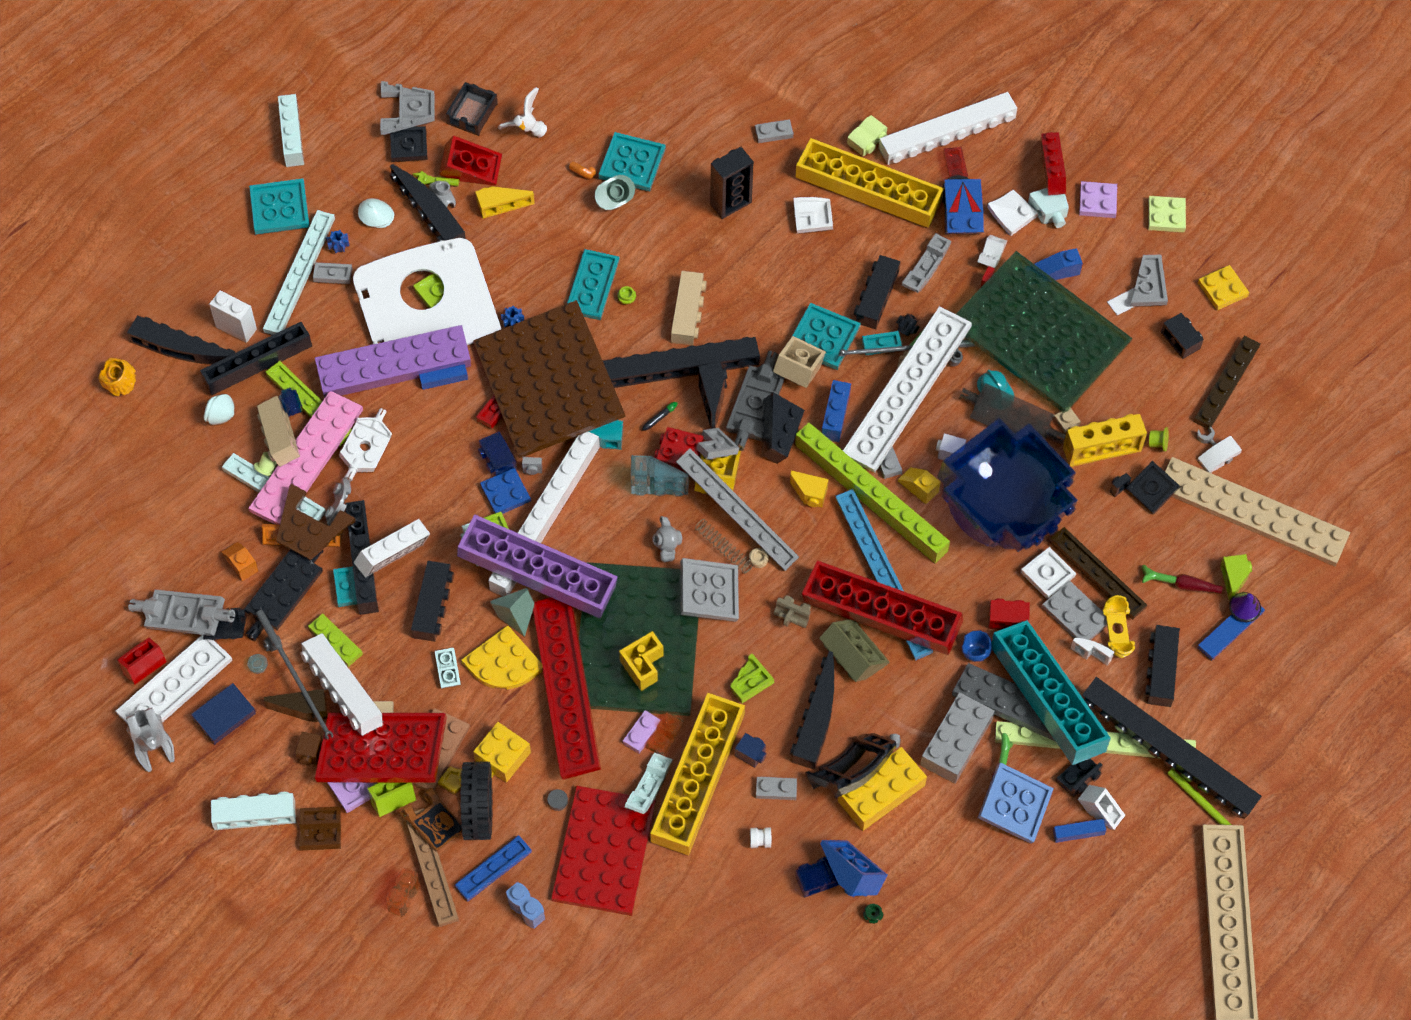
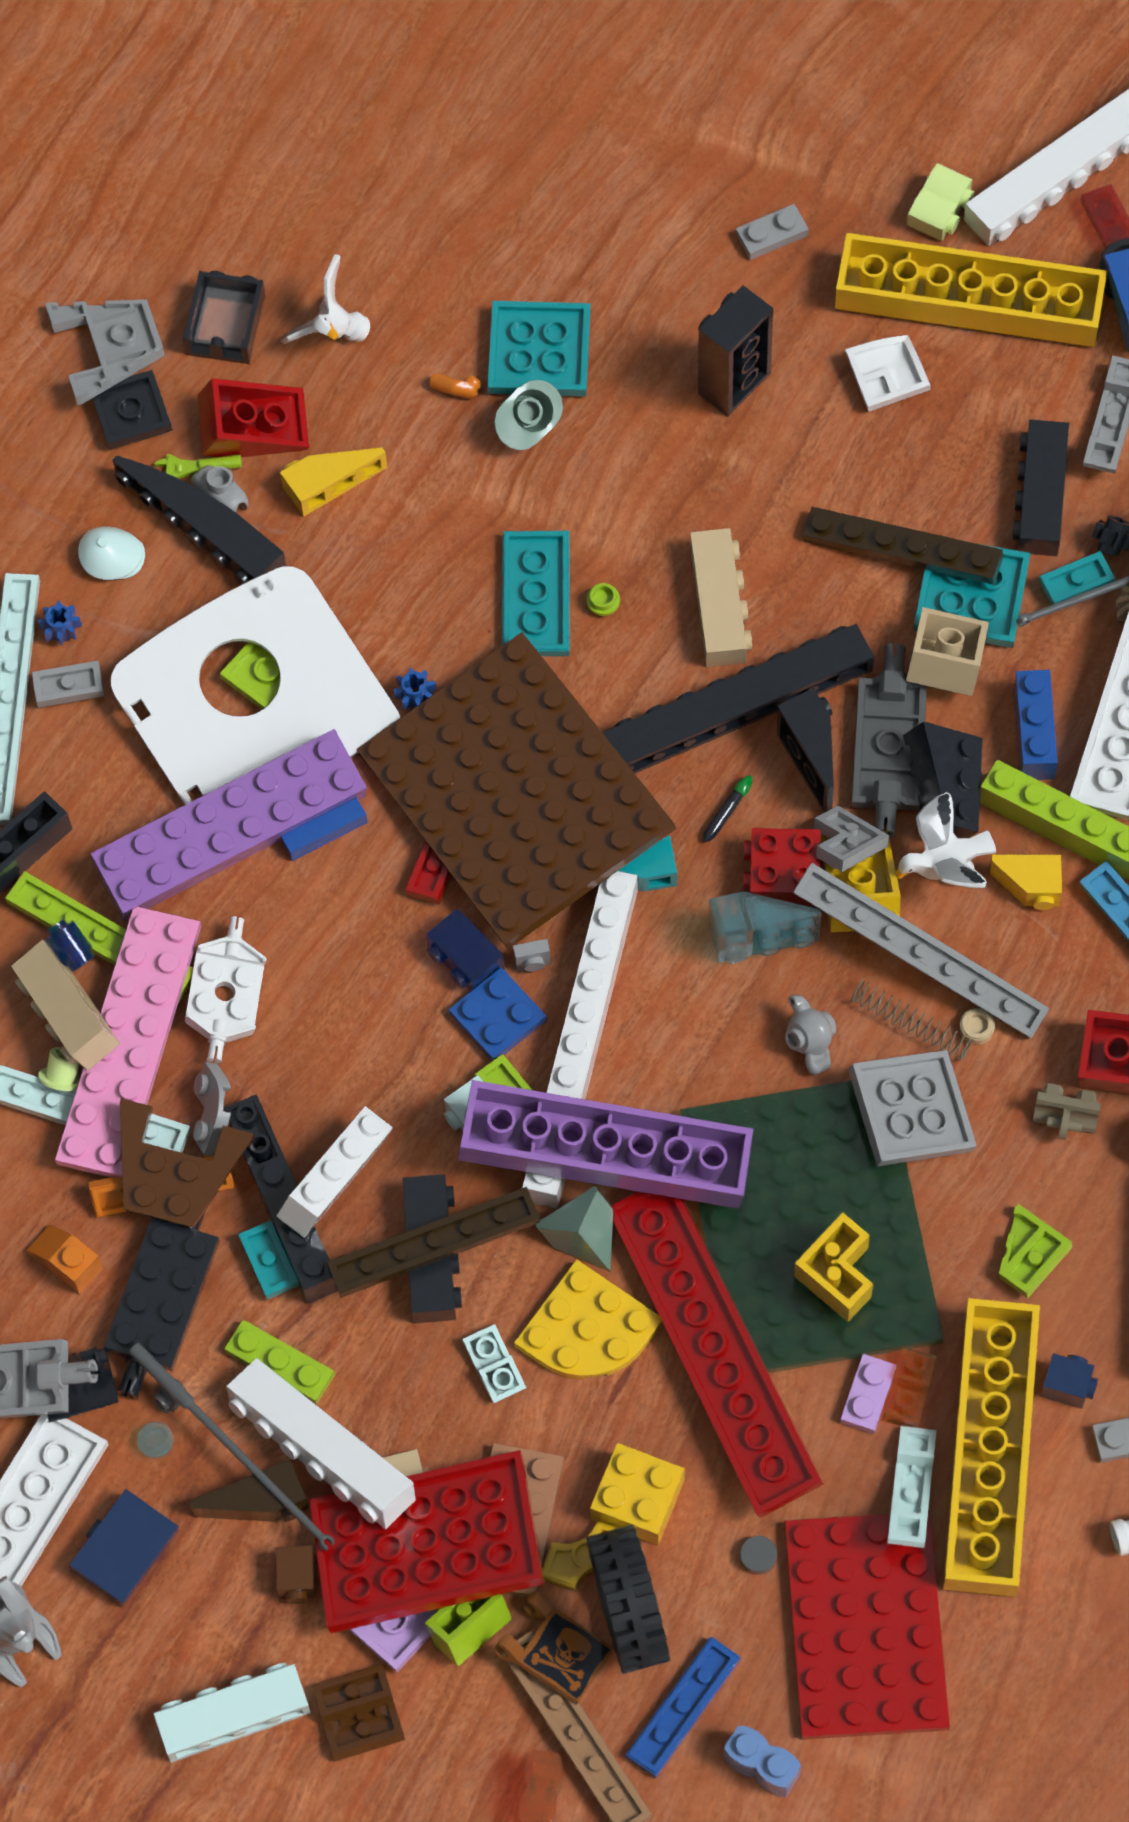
camera: 10 degrees left, 5 degrees up
none -> dark brown plate [327,1187,540,1298]
none -> dark brown plate [802,507,1004,585]
none -> animal [896,792,996,888]

